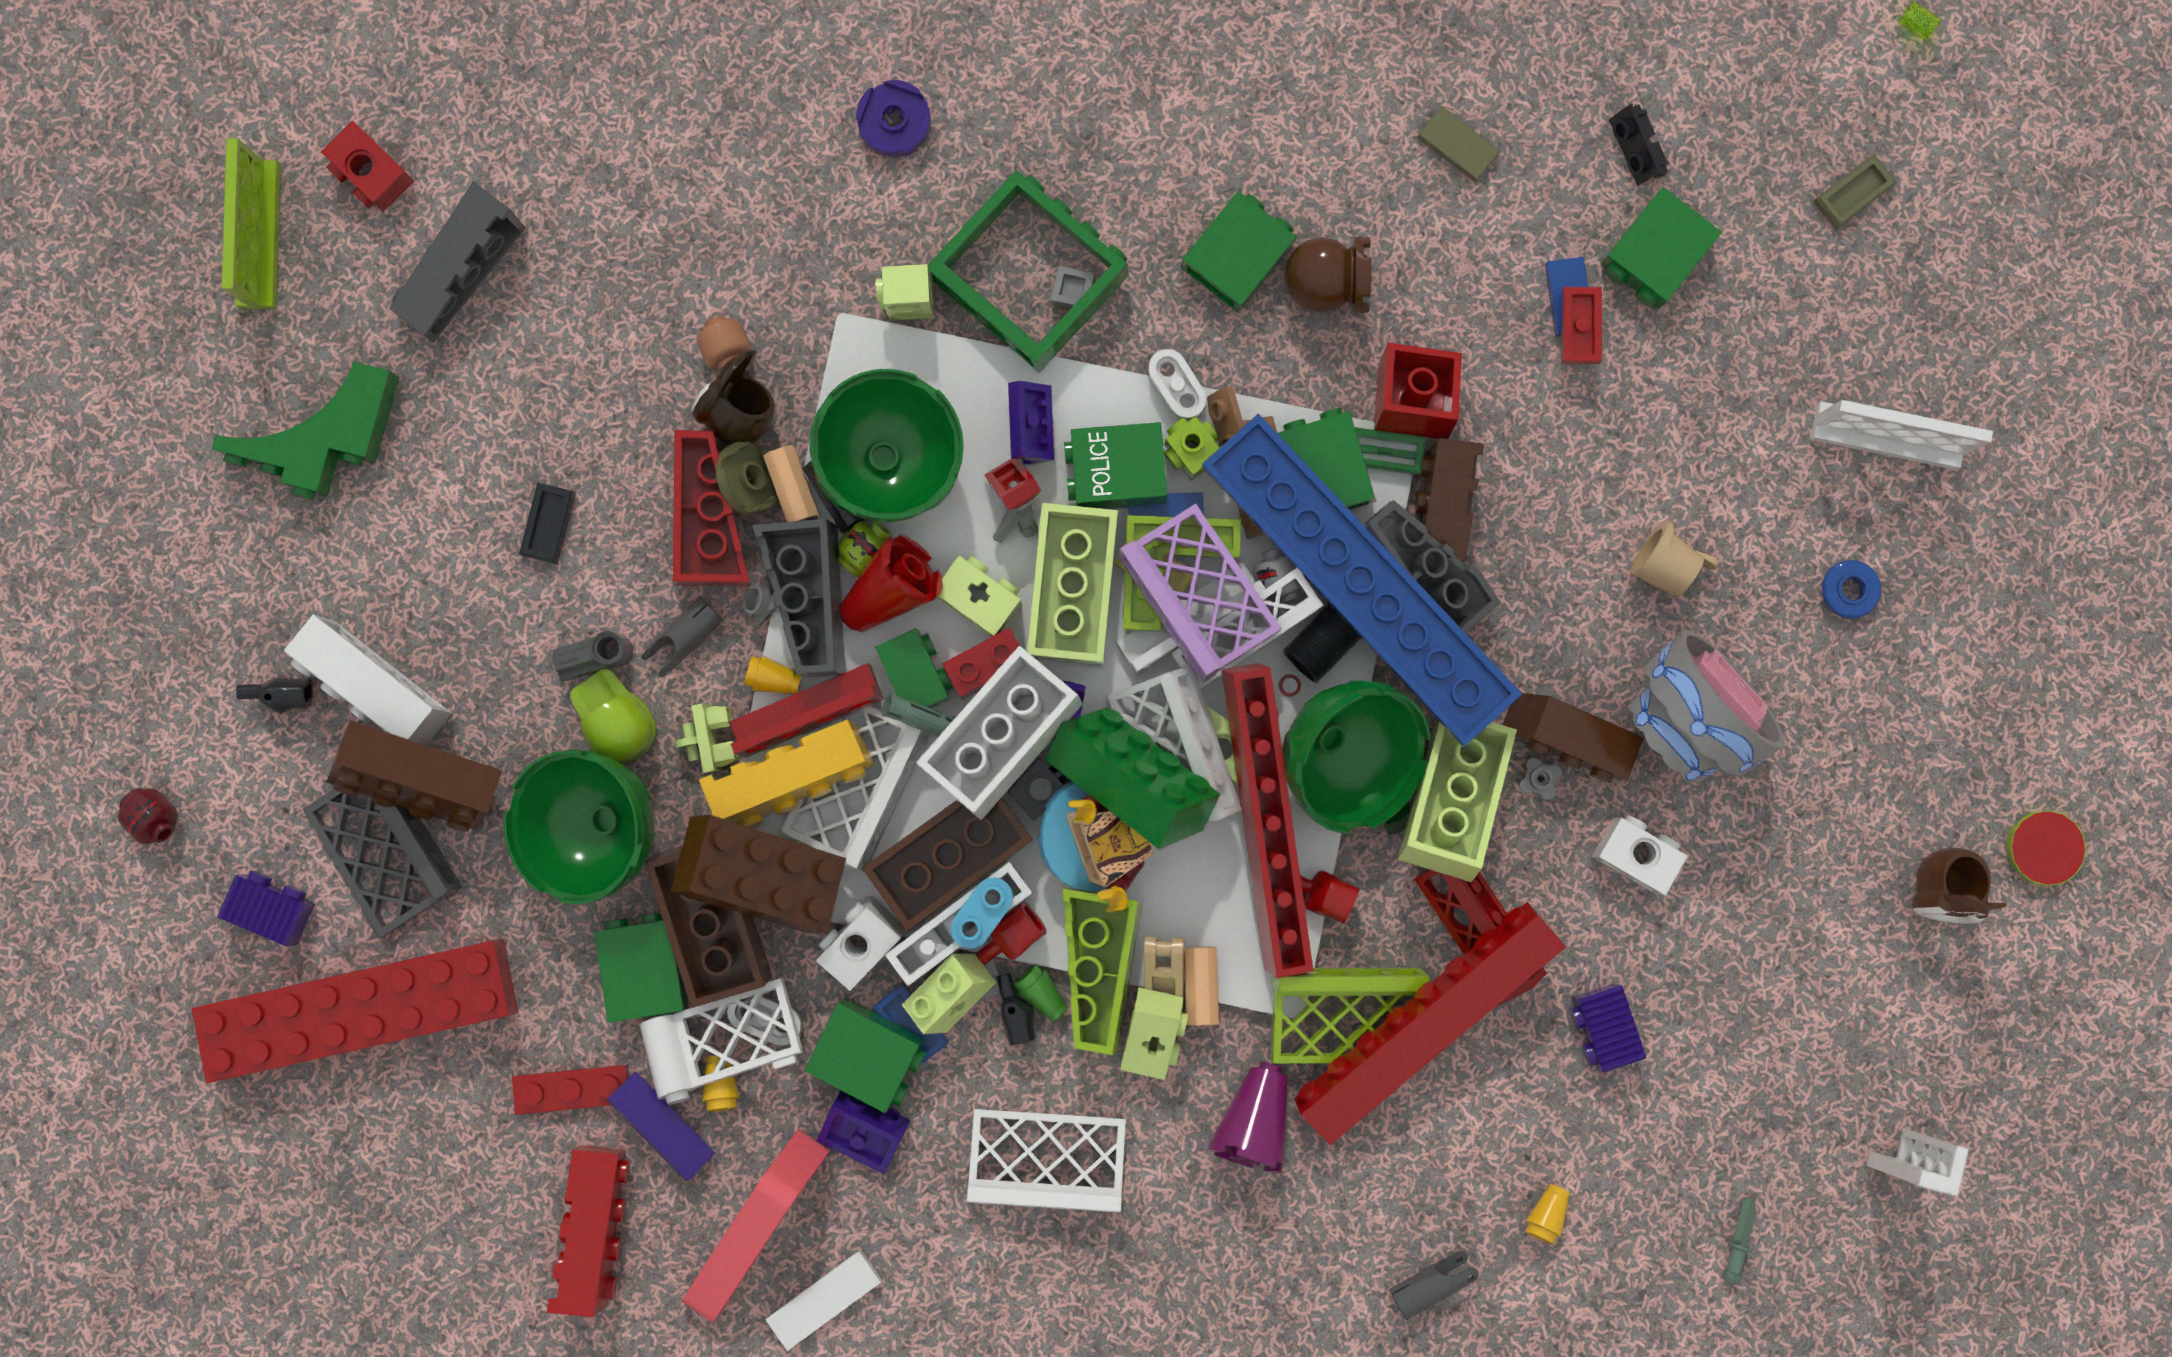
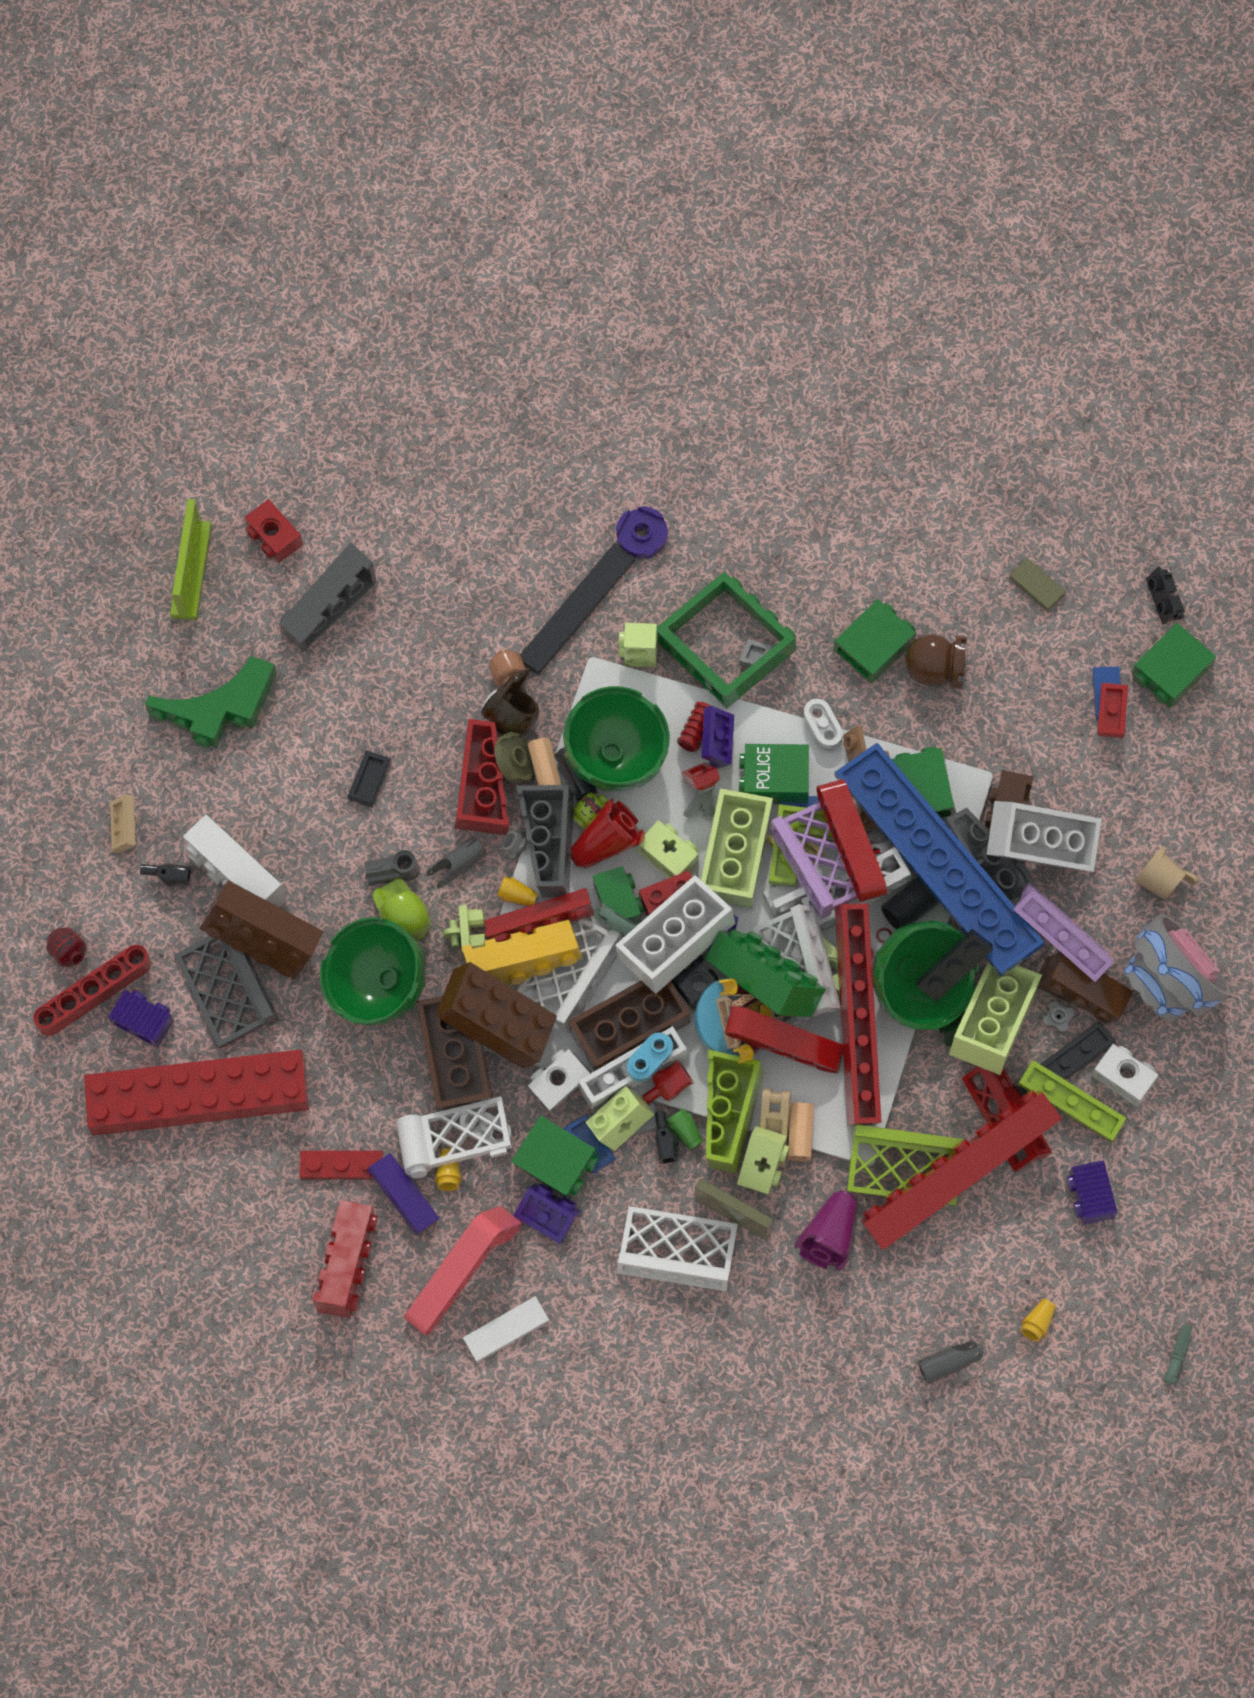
camera: 10 degrees right, 15 degrees down
green brick [594,913,689,1023] -> none
lime brick [1164,416,1220,481] -> none
red piece [1300,870,1360,924] -> none
green tile [1355,427,1426,476] -> none
red brick [1374,342,1462,439] -> none
none -> red beam [33,945,151,1036]
none -> tan plate [110,794,136,853]
none -> black tile [520,543,635,675]
none -> red piece [677,702,711,752]
none -> olive tile [695,1179,772,1241]
none -> red beam [724,1006,843,1073]
none -> red beam [816,779,887,902]
none -> black plate [916,928,993,1002]
none -> white brick [986,801,1102,872]
none -> lavender fence [1013,882,1114,982]
none -> black tile [1014,1021,1116,1096]
none -> lime plate [1017,1060,1126,1142]

